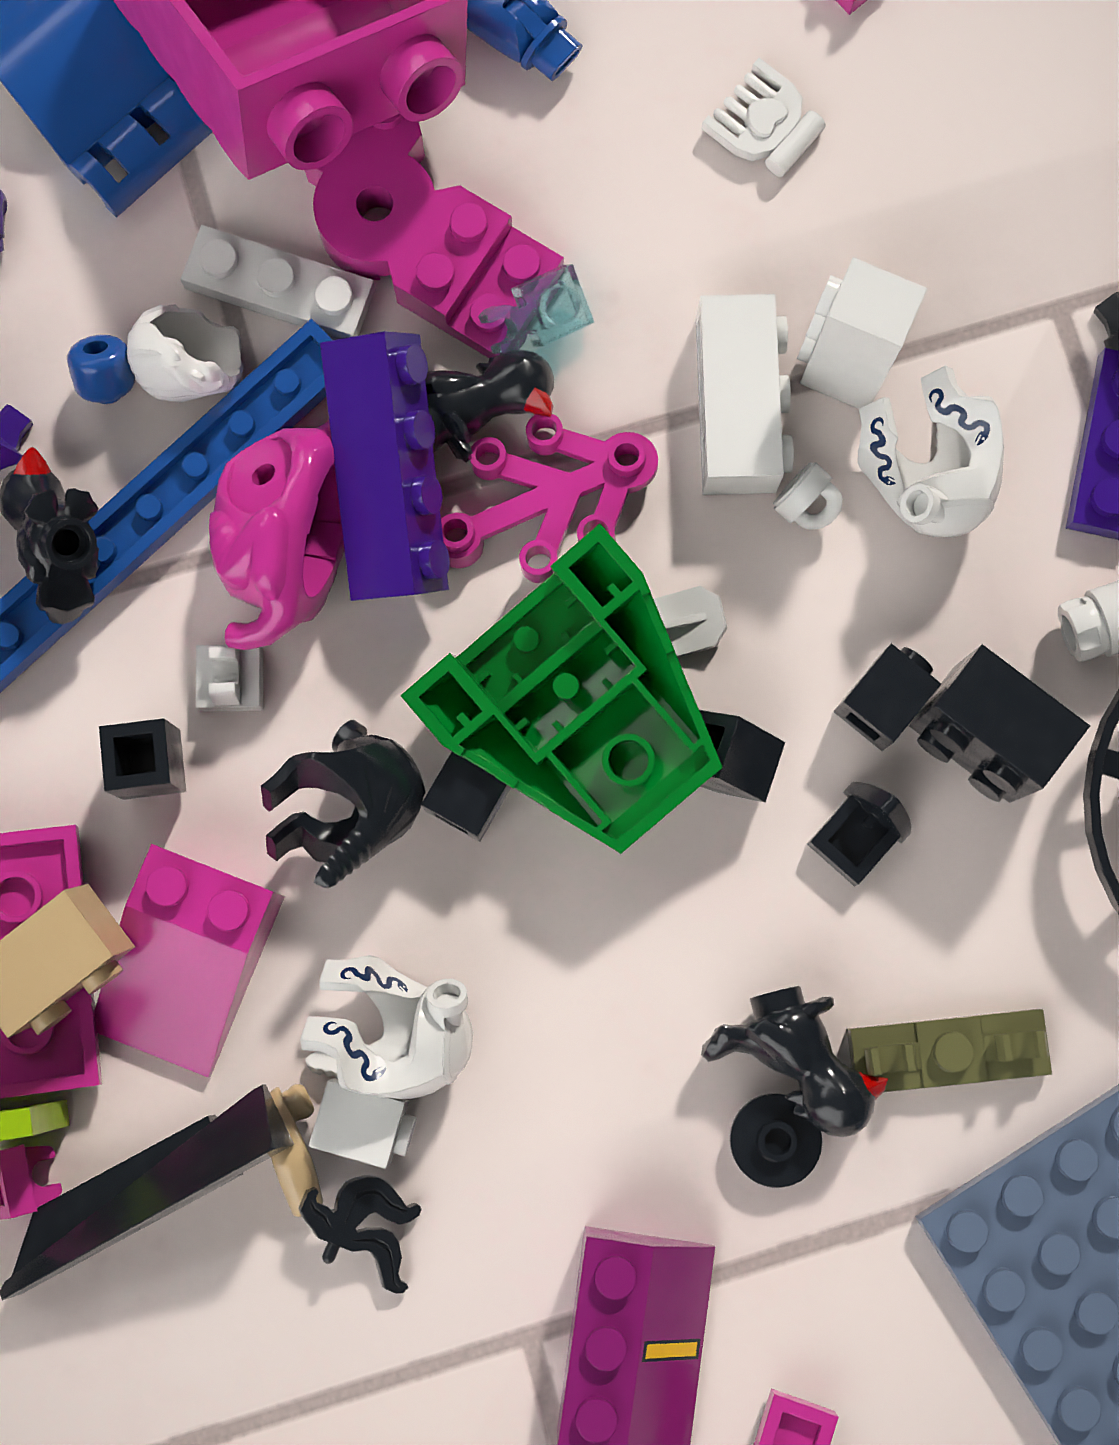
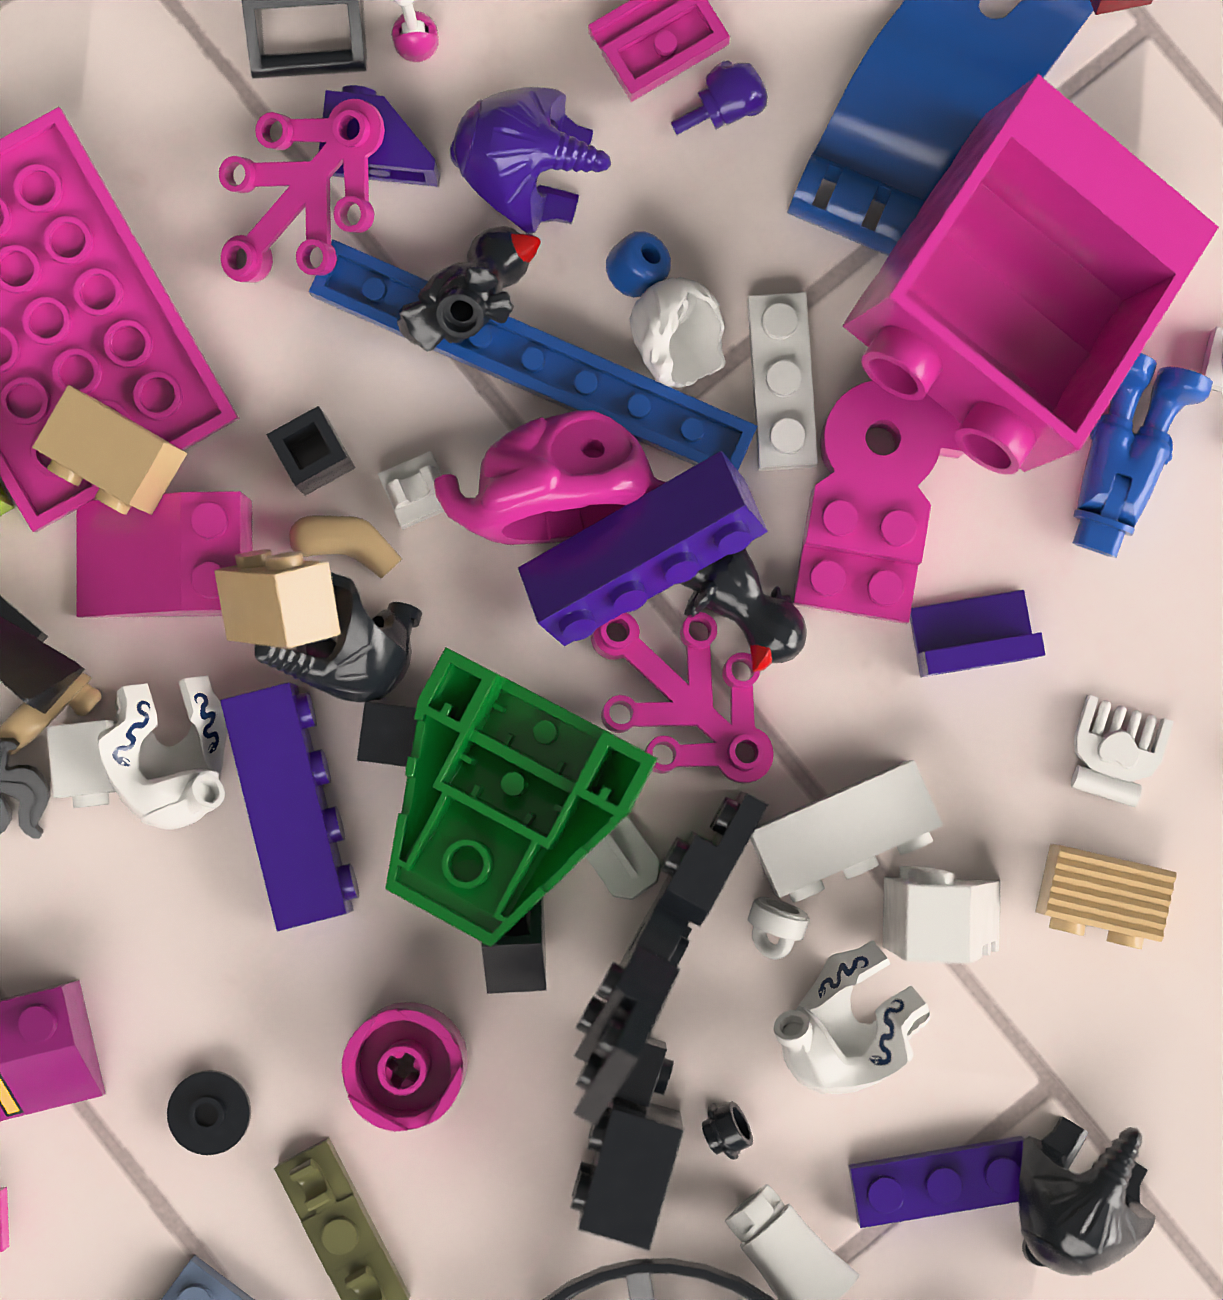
camera: 70 degrees right, 5 degrees up
clear light blue plate [478,264,594,354] -> none
black animal [701,986,888,1137] -> none
black tile [807,782,911,886] -> none
none -> tan brick [214,549,341,648]
none -> dark purple brick [220,682,359,932]
none -> tan arm [289,516,402,579]
none -> dark pink brick [341,1002,467,1132]
none -> black plate [574,791,768,1125]
none -> black plate [702,1101,753,1160]
none -> dark purple panel [910,590,1046,678]
none -> tan brick [1035,844,1177,950]

